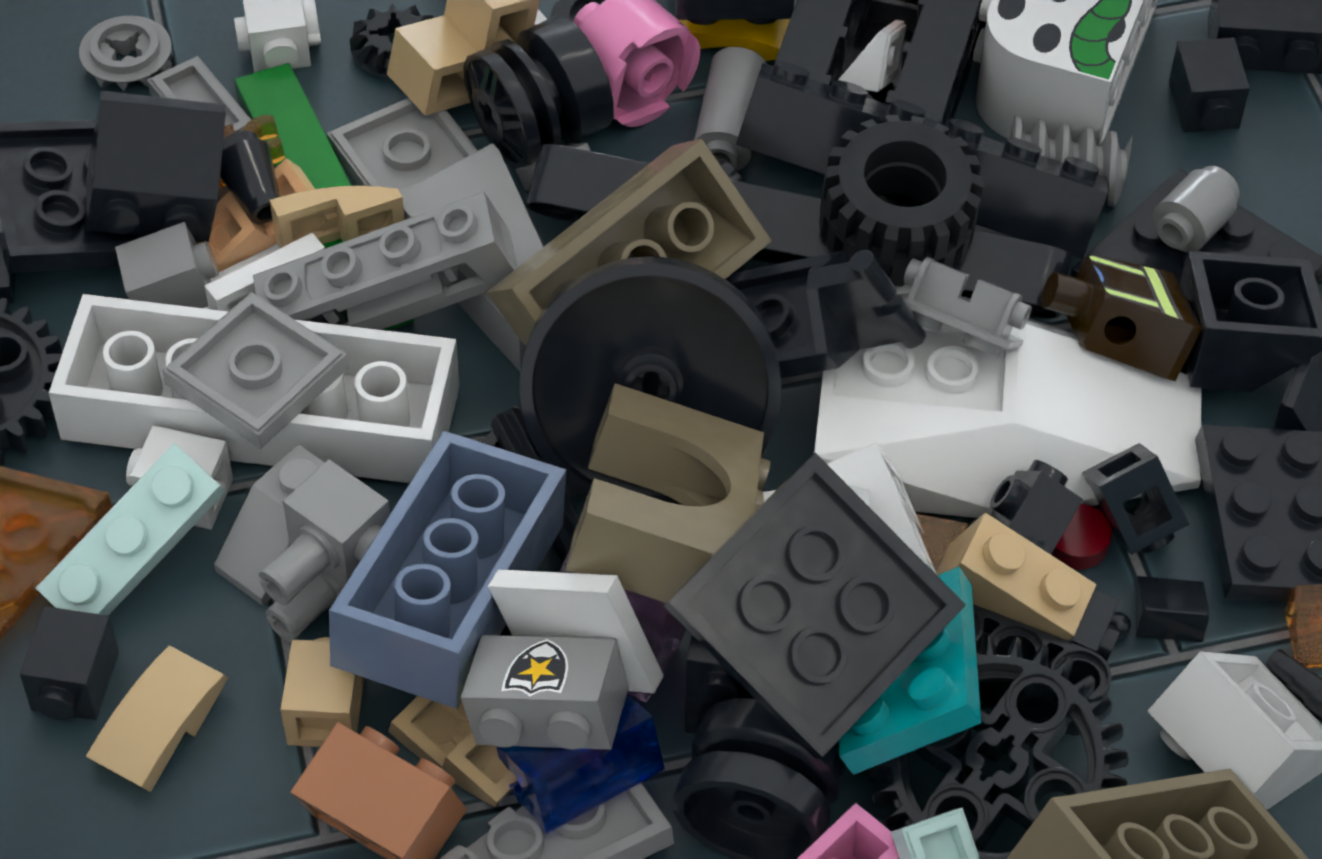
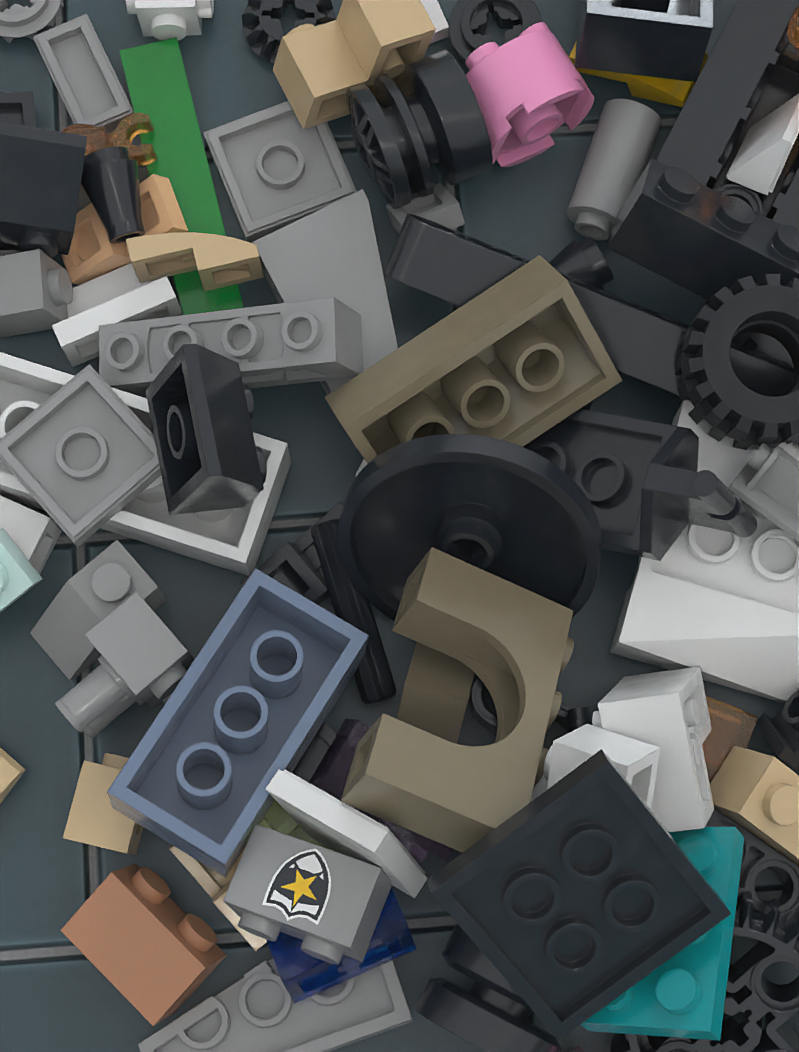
camera: 10 degrees right, 25 degrees up
none -> black slope [145,344,267,515]

